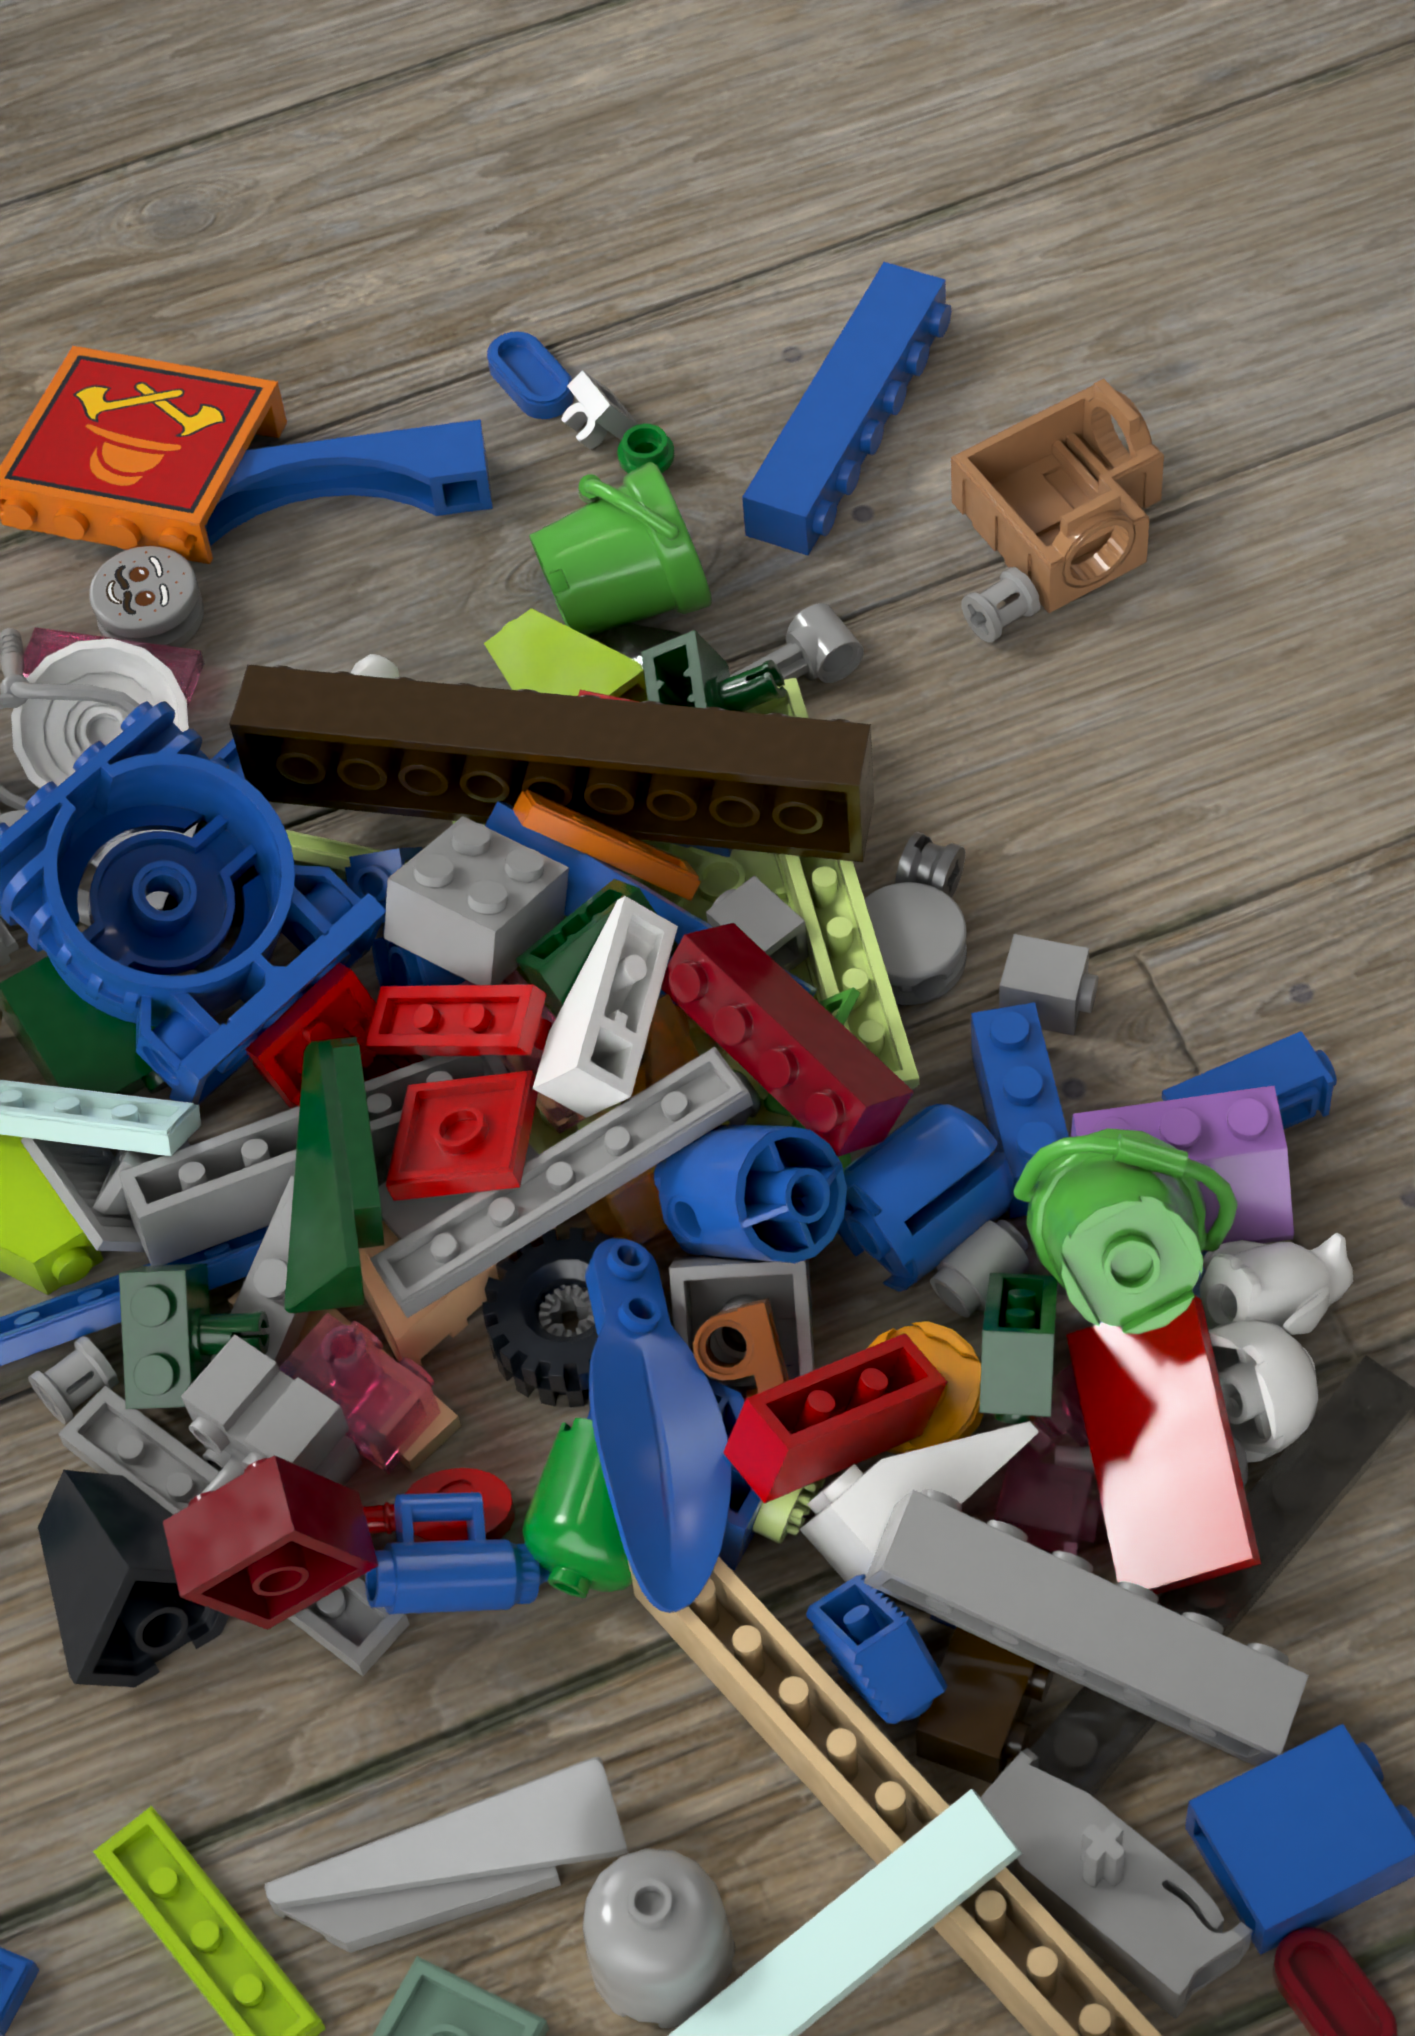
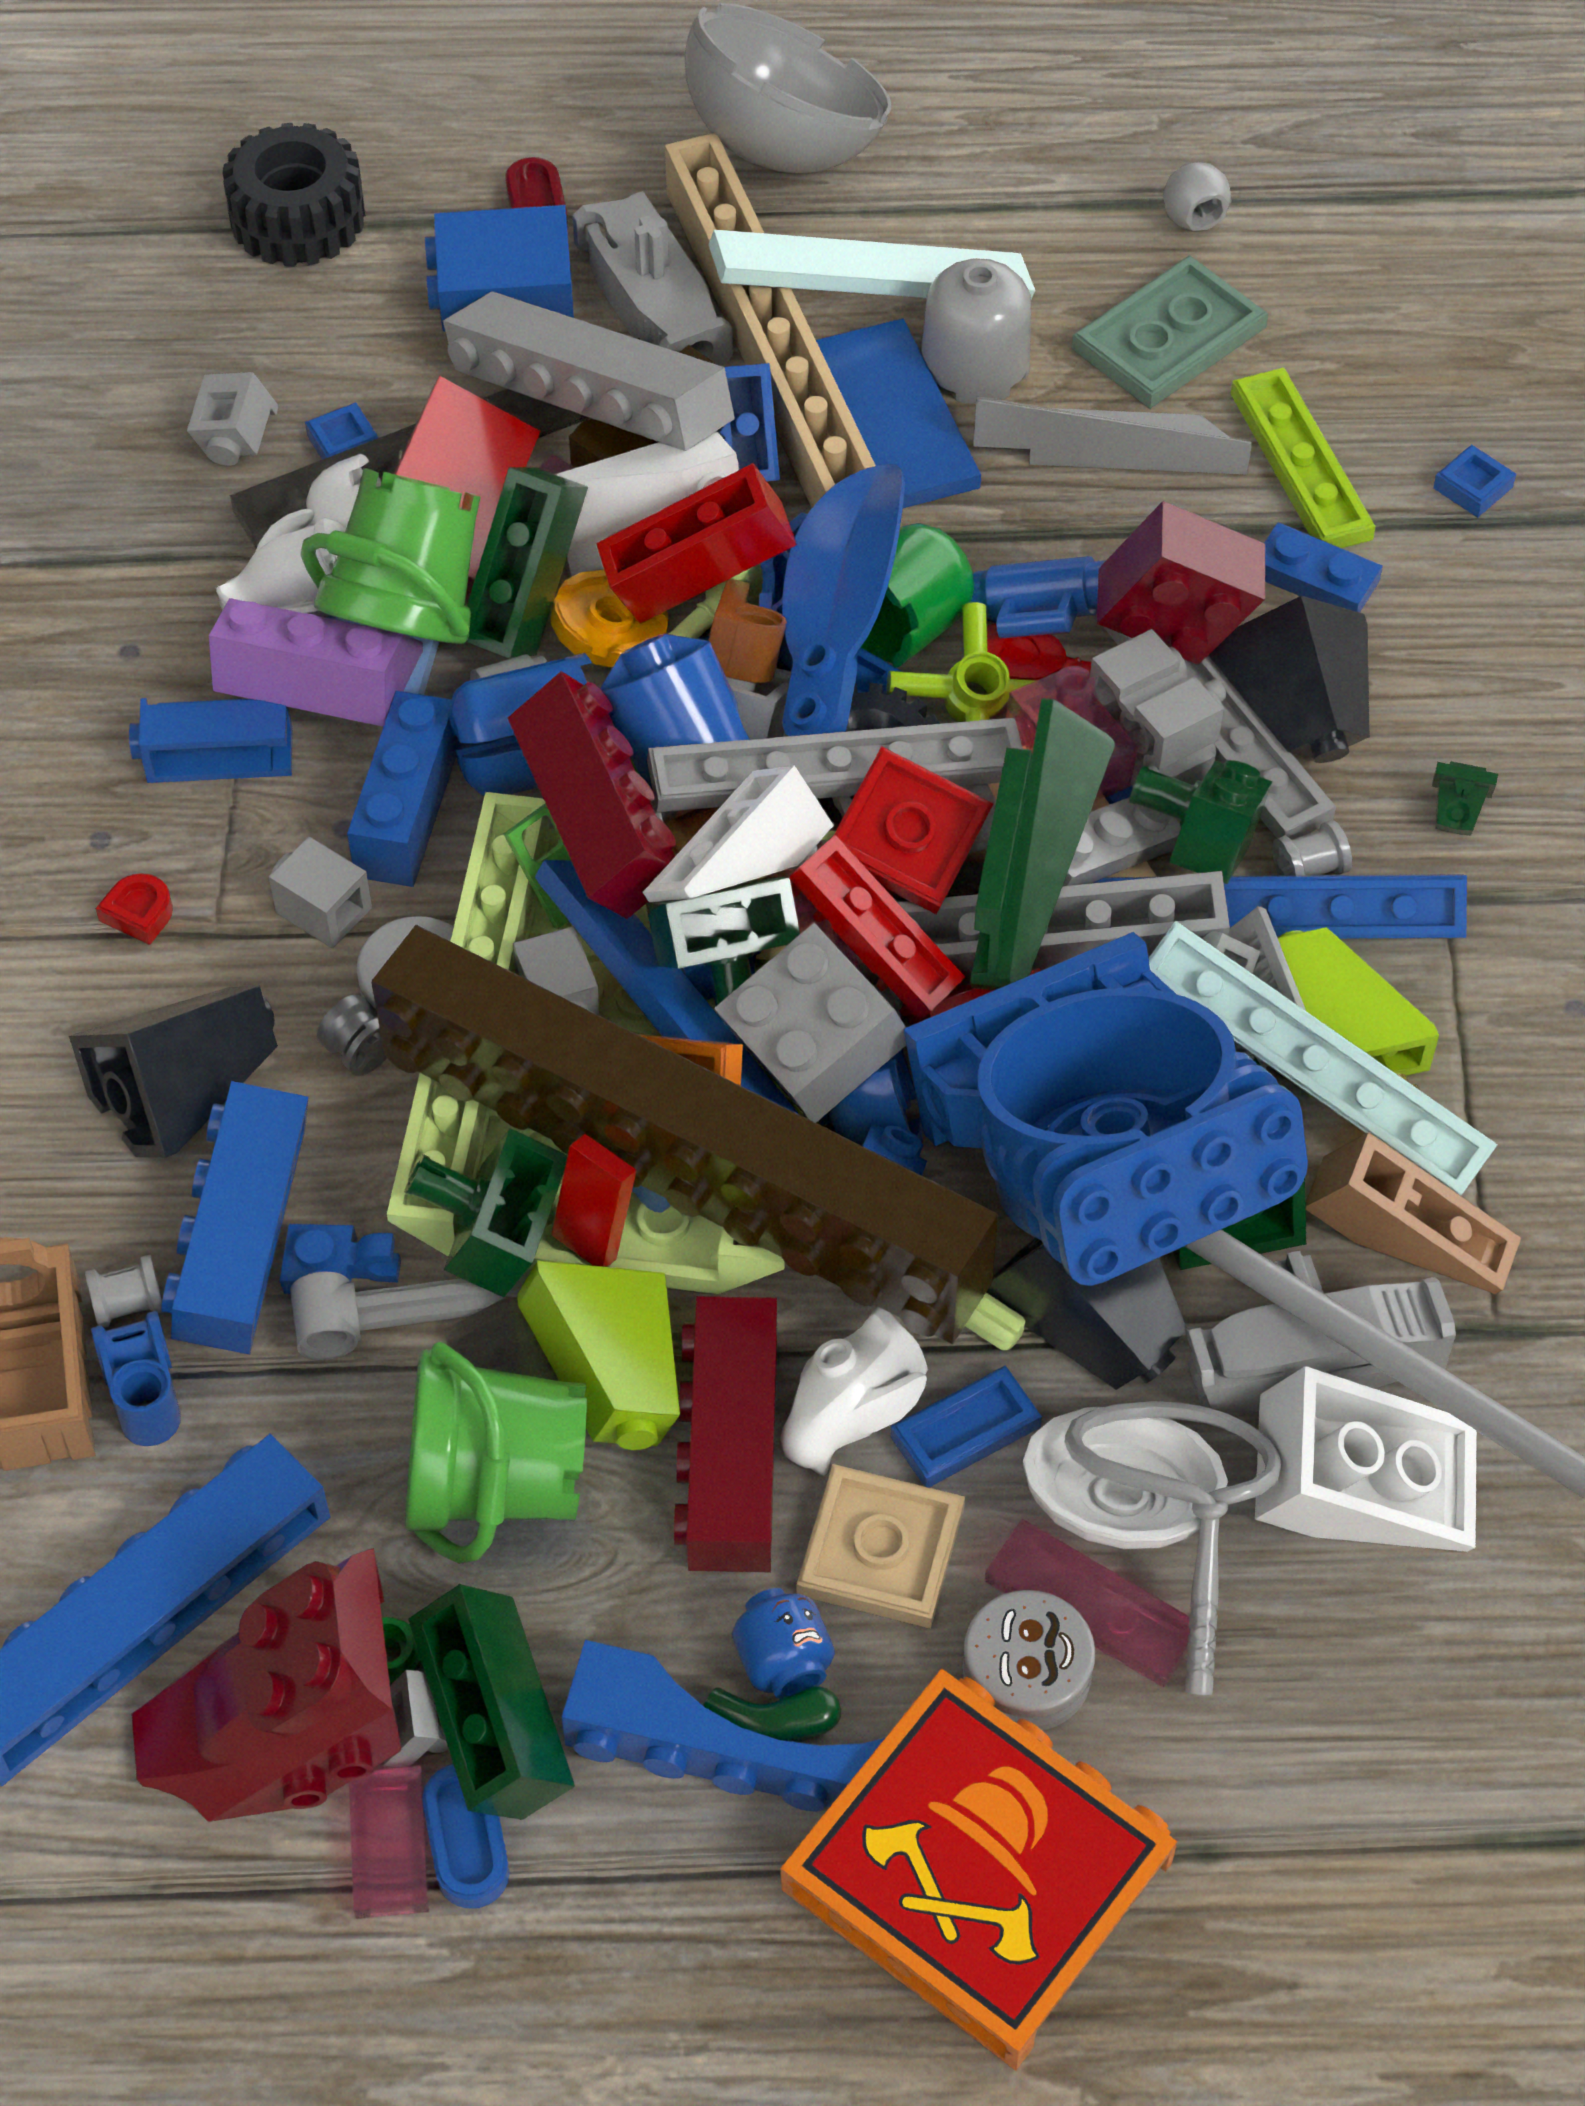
camera: 165 degrees left, 0 degrees up
none -> black slope [69,985,278,1158]
none -> blue piece [91,1310,181,1446]
none -> red tile [95,873,173,945]
none -> dark red slope [132,1548,402,1822]
none -> blue brick [161,1081,309,1355]
none -> blue plate [279,1224,401,1294]
none -> blue tile [305,403,382,468]
none -> clear pink tile [349,1765,429,1919]
none -> dark green brick [408,1584,575,1820]
none -> dark red brick [674,1296,777,1573]
none -> dark green arm [703,1686,841,1743]
none -> blue head [731,1588,835,1699]
none -> tan tile [796,1464,965,1629]
none -> blue tile [816,318,981,508]
none -> lime bar [886,602,1067,722]
none -> blue plate [1264,522,1383,613]

